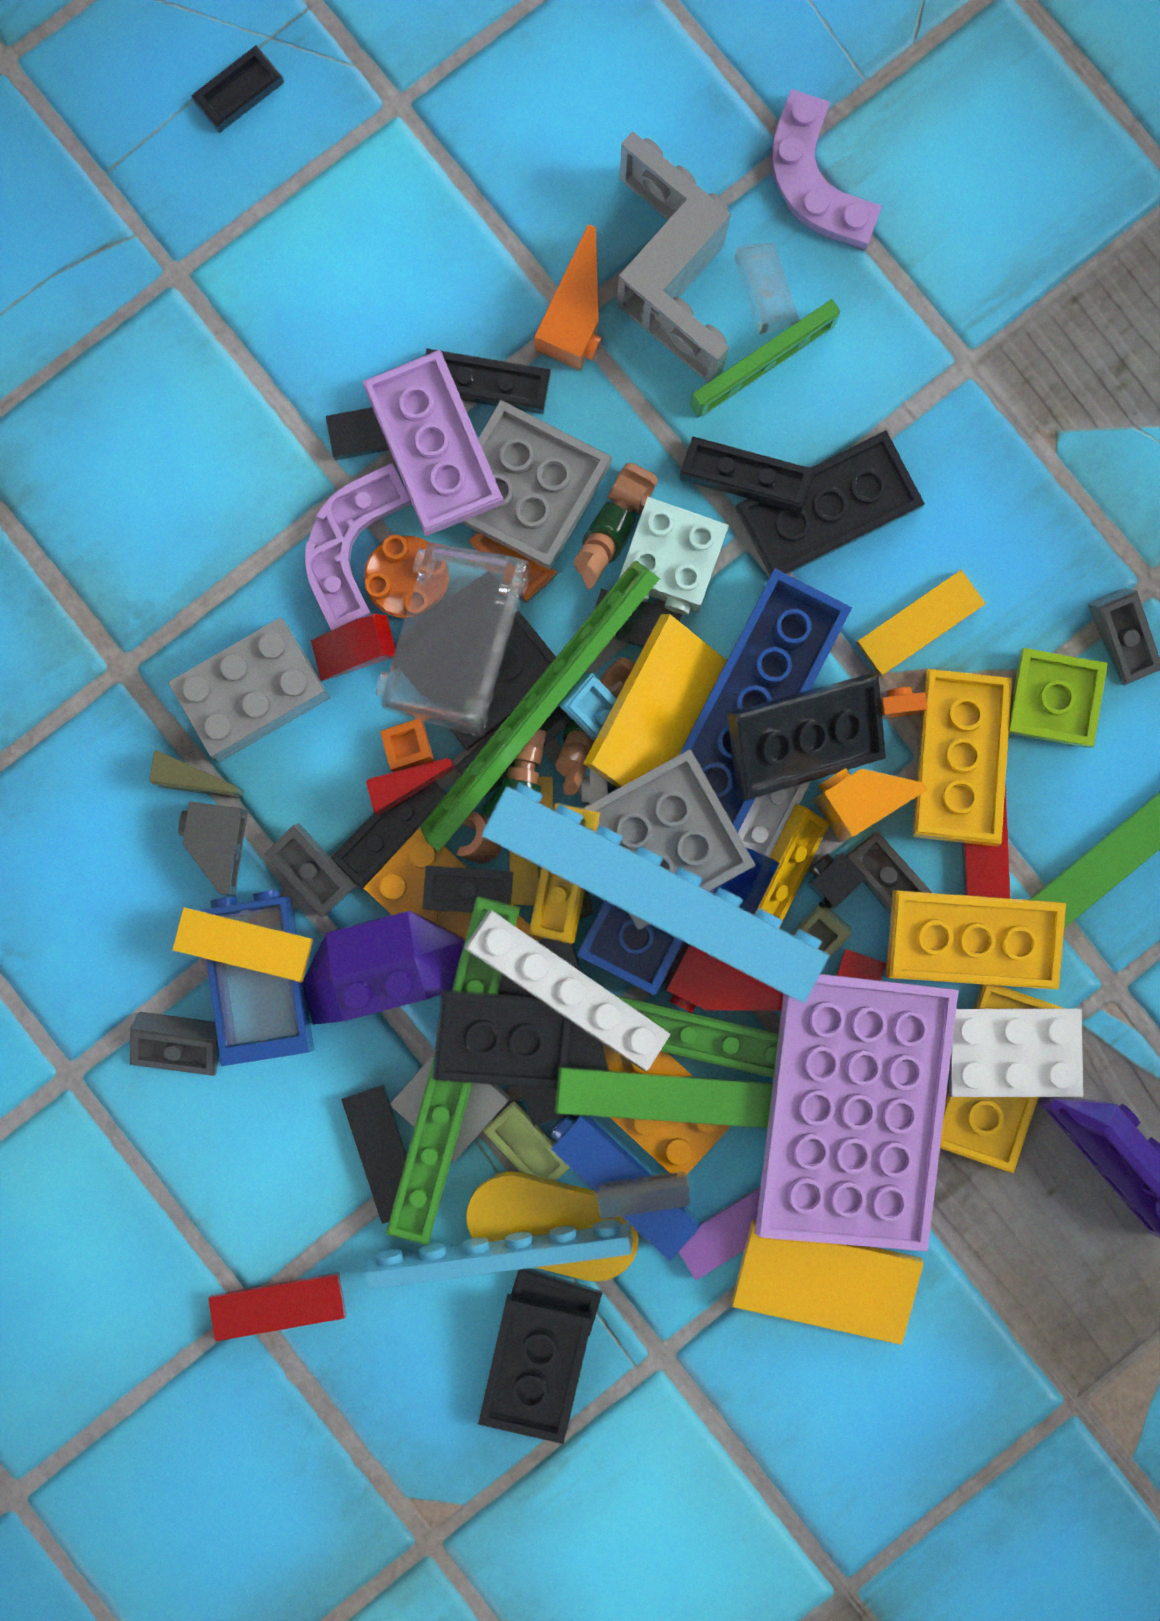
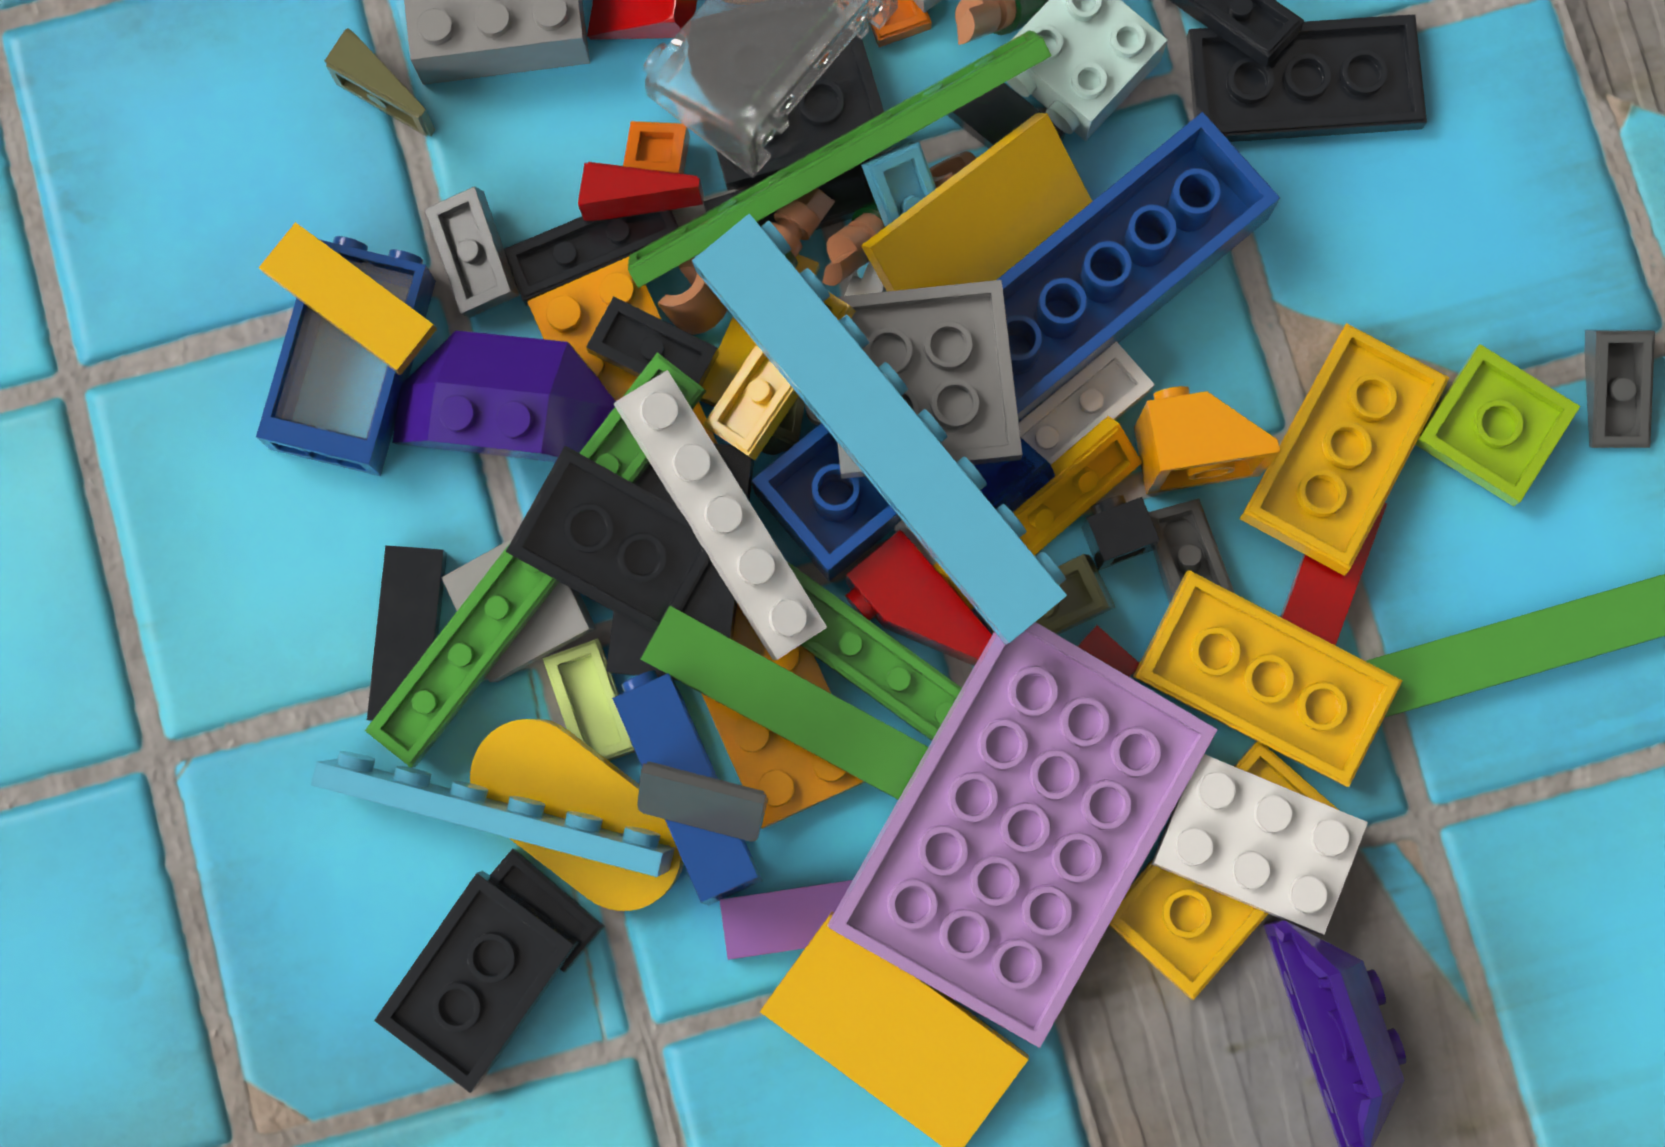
camera: 30 degrees right, 5 degrees down
dark grey slope [130,1012,219,1076] -> none
dark grey slope [178,801,248,896] -> none
red tile [208,1272,346,1342] -> none
black tile [727,674,886,801] -> none
yellow tile [856,569,986,677] -> none
orange plate [881,687,928,719] -> none

